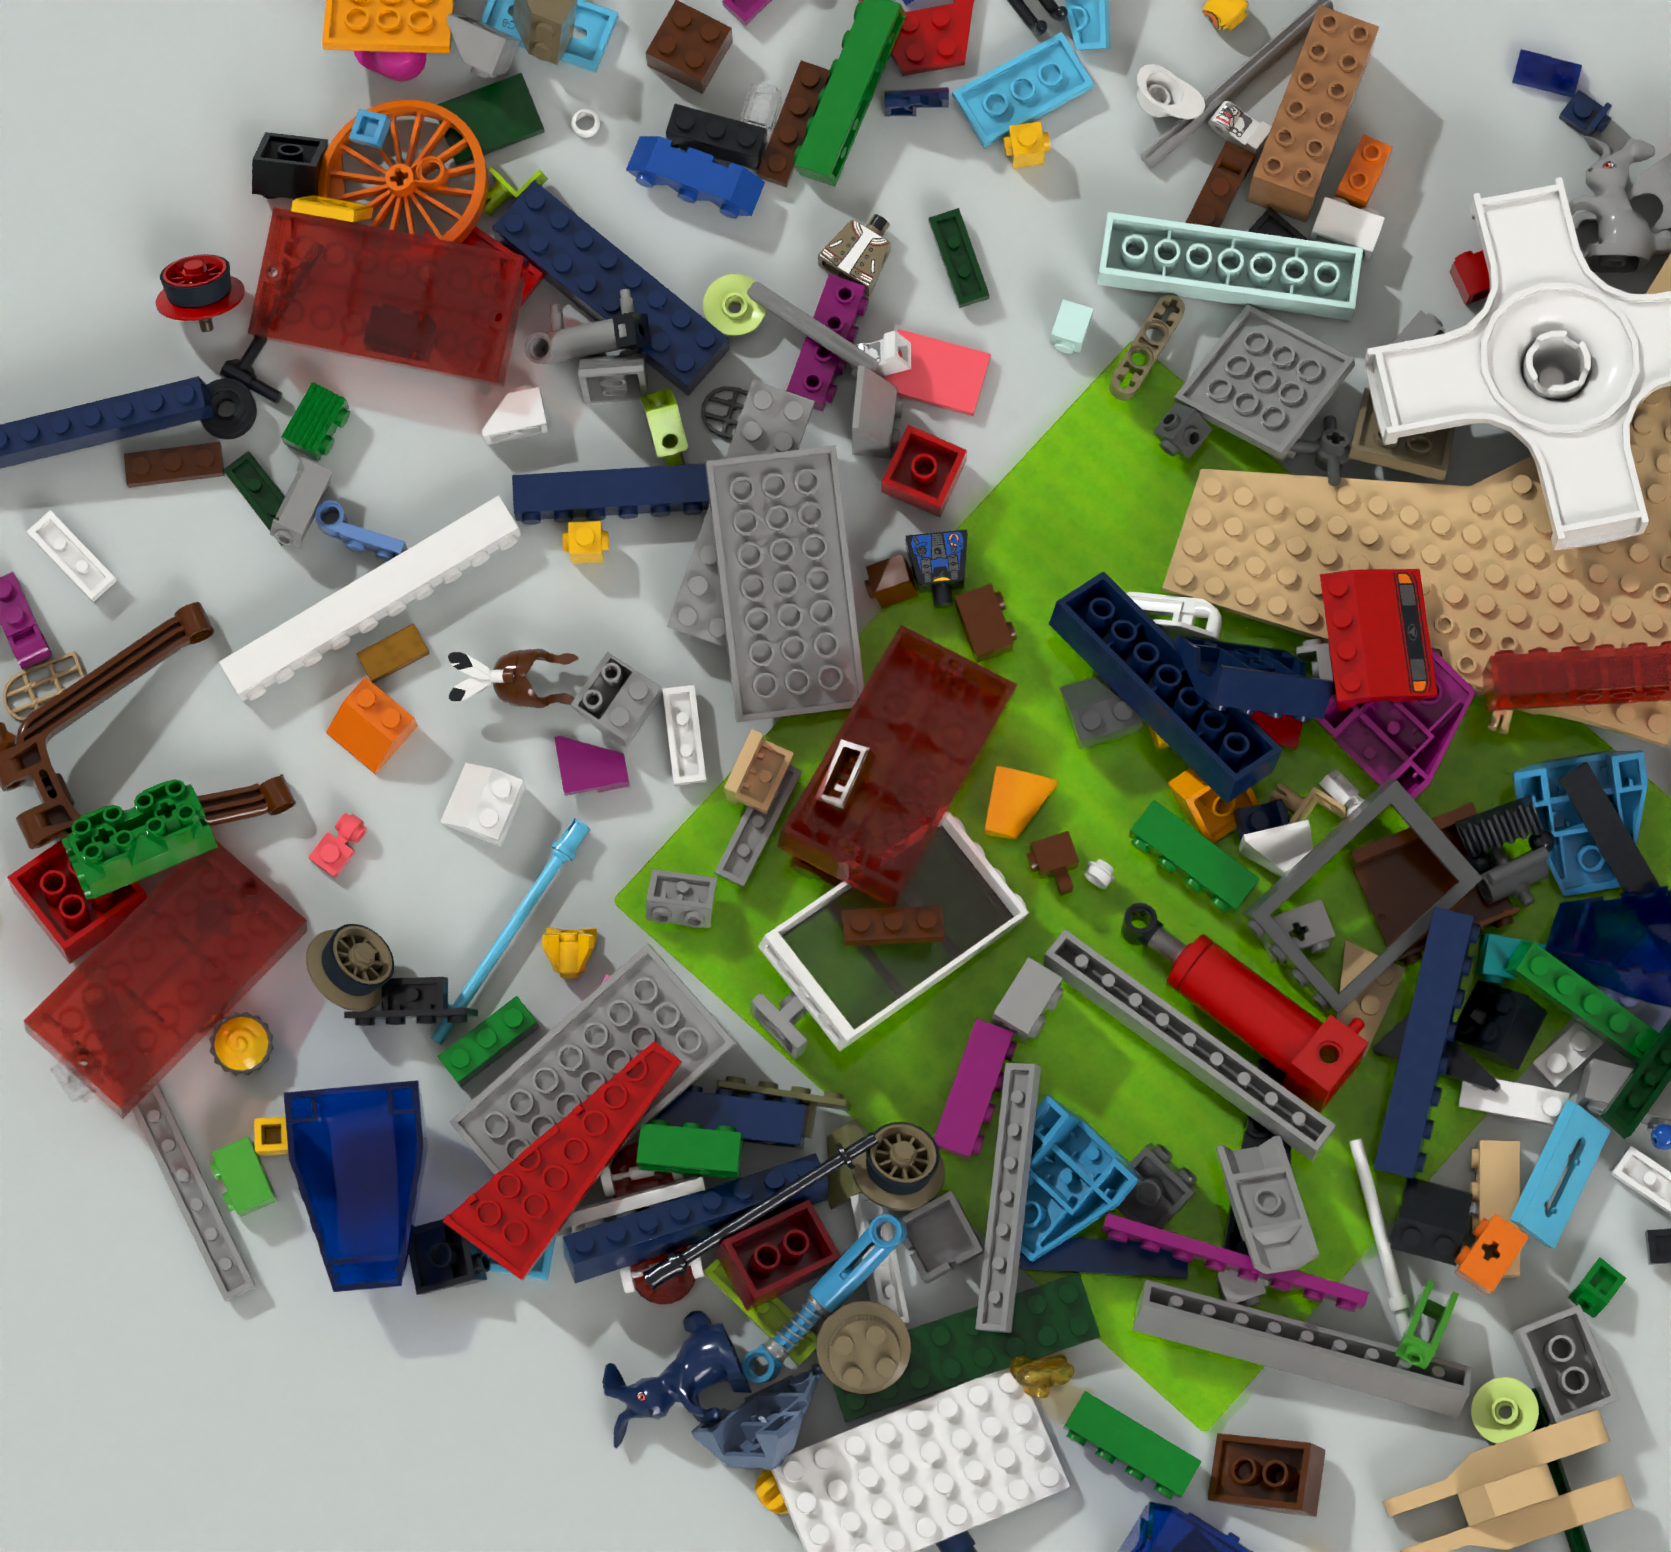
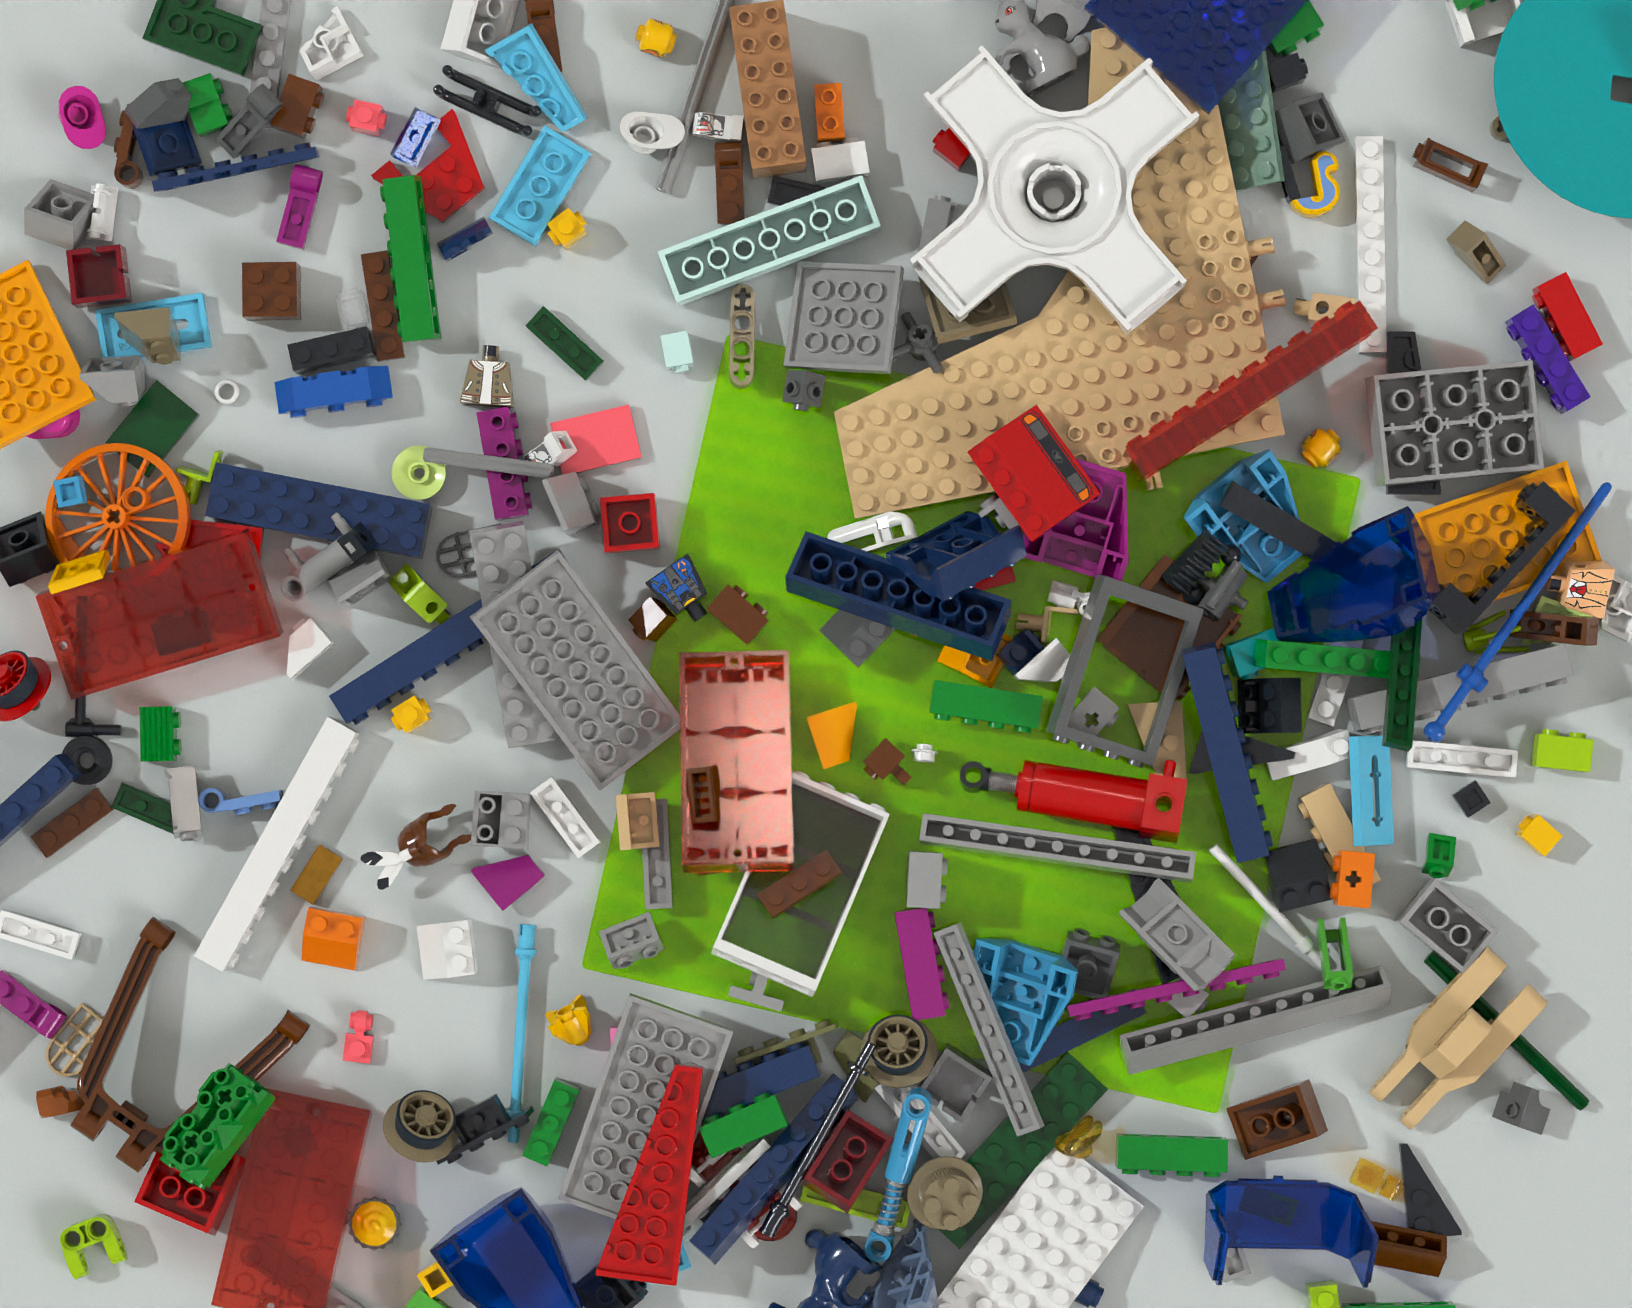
camera: 30 degrees left, 10 degrees up
yellowish green dish [1471,1377,1539,1444] -> none

